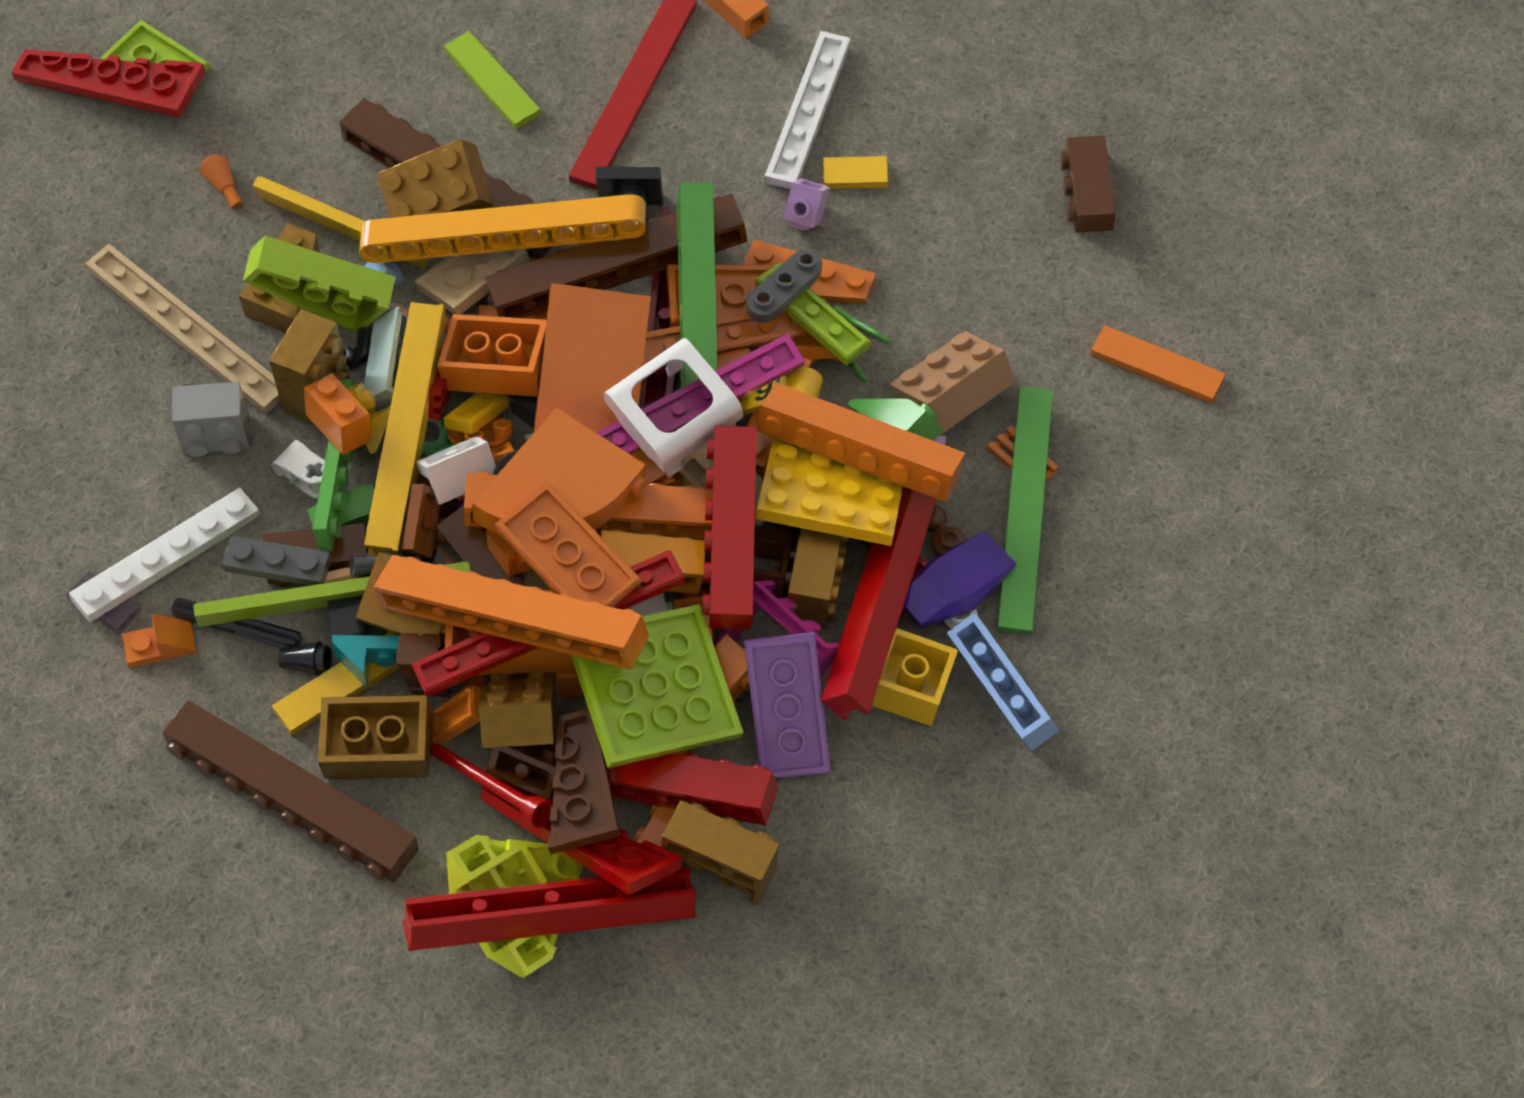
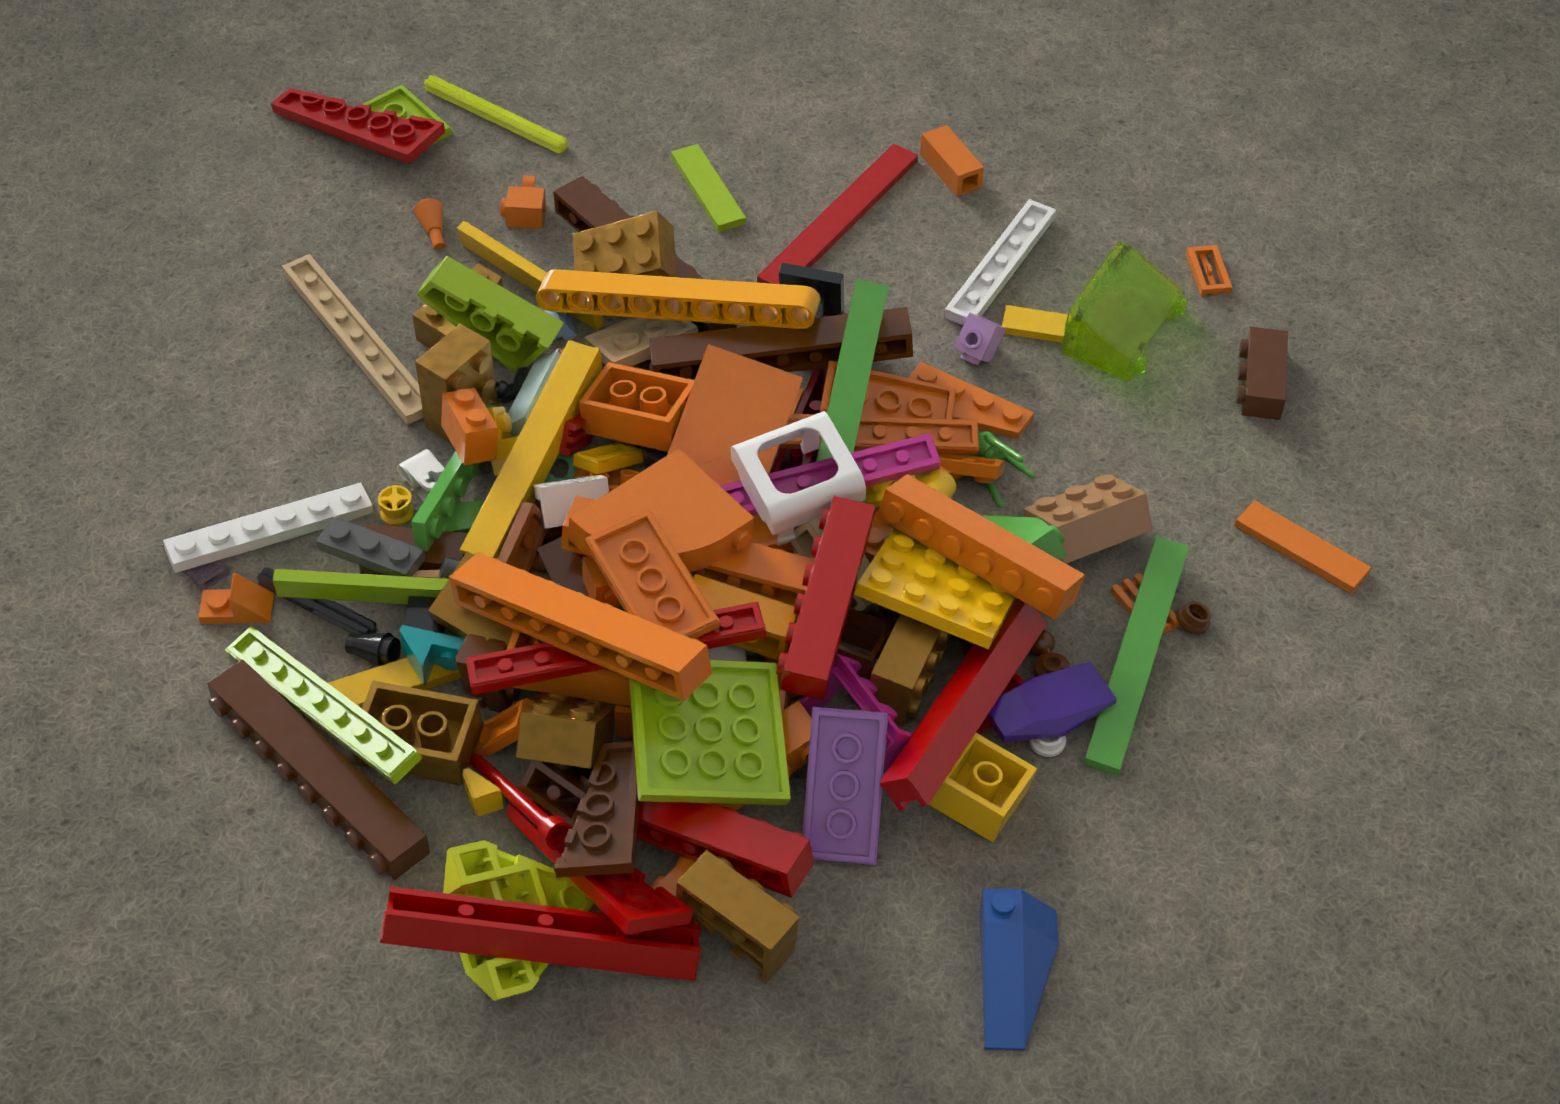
camera: 10 degrees right, 10 degrees down
light grey brick [172,381,250,457] -> none
dark grey plate [746,250,823,323] -> none
lime tile [755,262,871,366] -> none
light blue brick [947,613,1060,751] -> none
none -> tile [225,626,422,785]
none -> yellow wheel [378,485,414,526]
none -> neon yellow axle [424,75,568,154]
none -> yellow slope [462,768,504,817]
none -> orange brick [500,175,546,229]
none -> blue wedge [979,888,1058,1051]
none -> clear neon green windscreen [1061,241,1188,382]
none -> reddish brown plate [1176,601,1211,634]
none -> orange tile [1186,245,1232,297]

